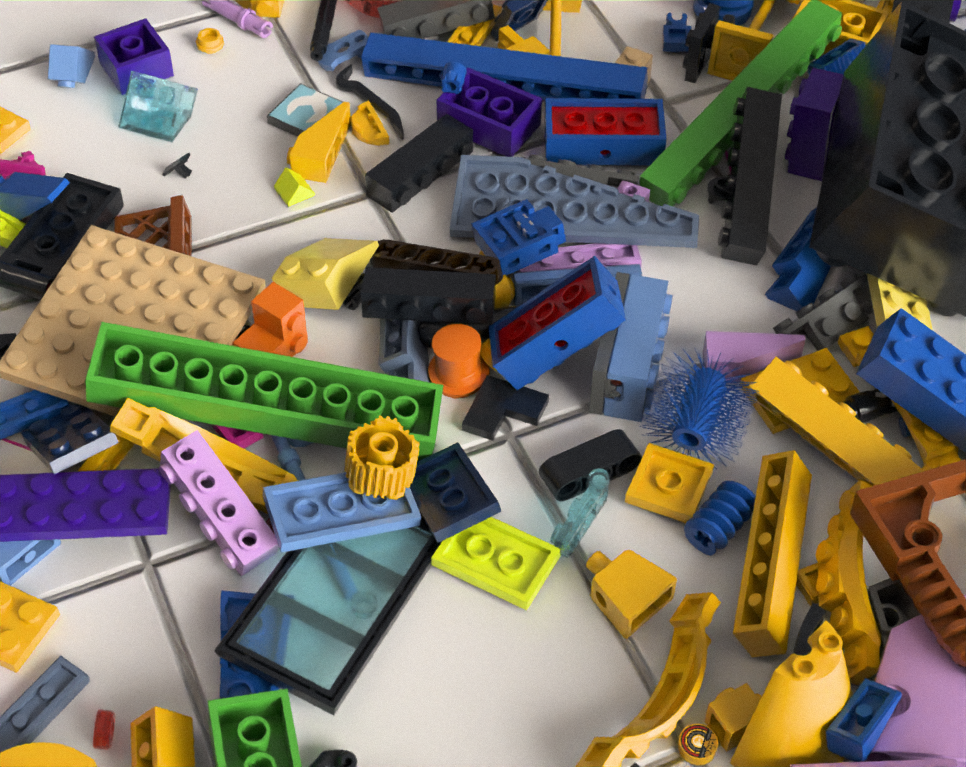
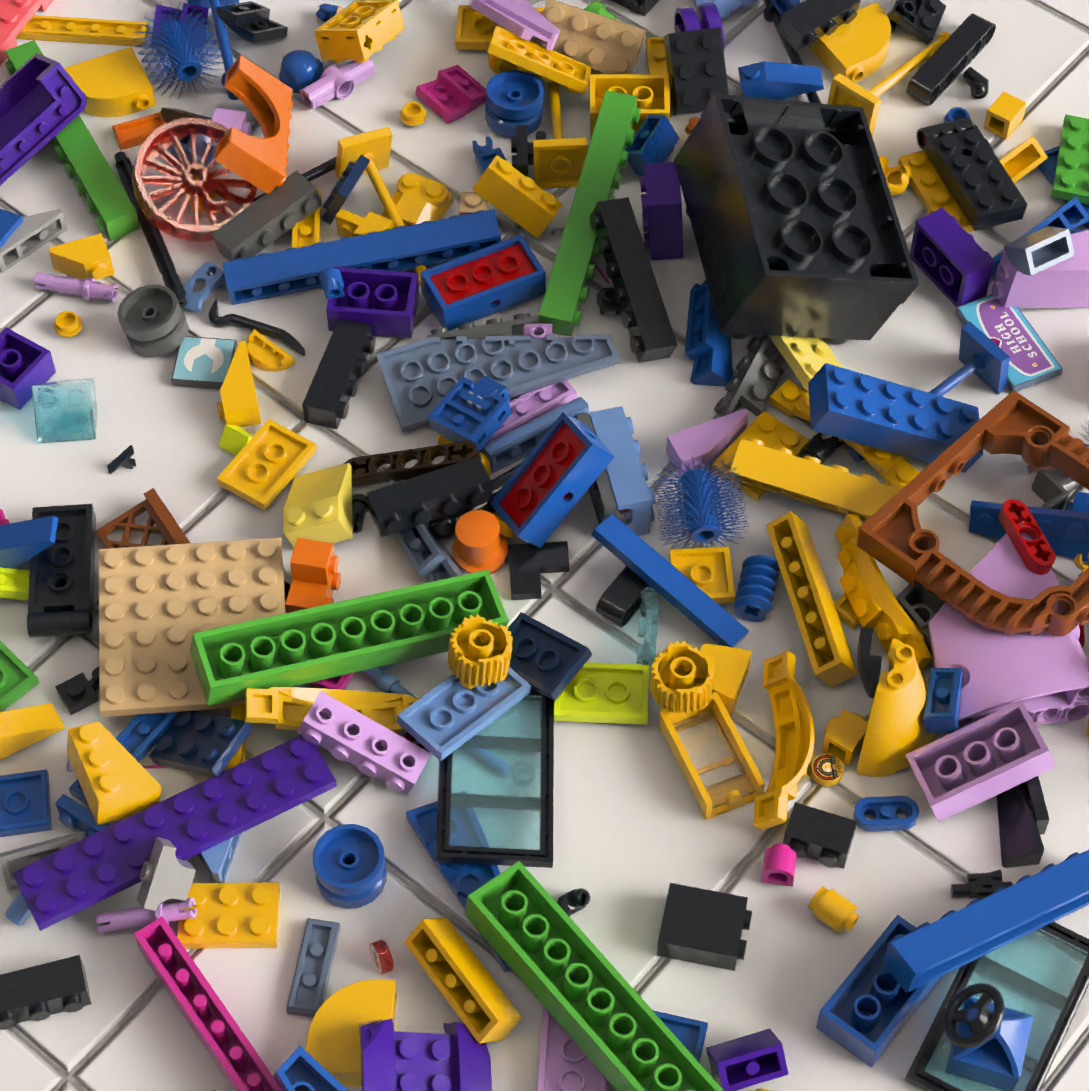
camera: 25 degrees left, 5 degrees up
none -> dark grey wheel [117,285,189,357]
none -> yellow plate [217,419,317,511]
none -> blue wheel [313,824,387,909]
none -> yellow slope [381,173,454,227]
none -> yellow brick [472,155,563,239]
none -> blue tile [591,514,749,648]
none -> yellow brick [650,641,715,714]
none -> door [659,691,765,820]

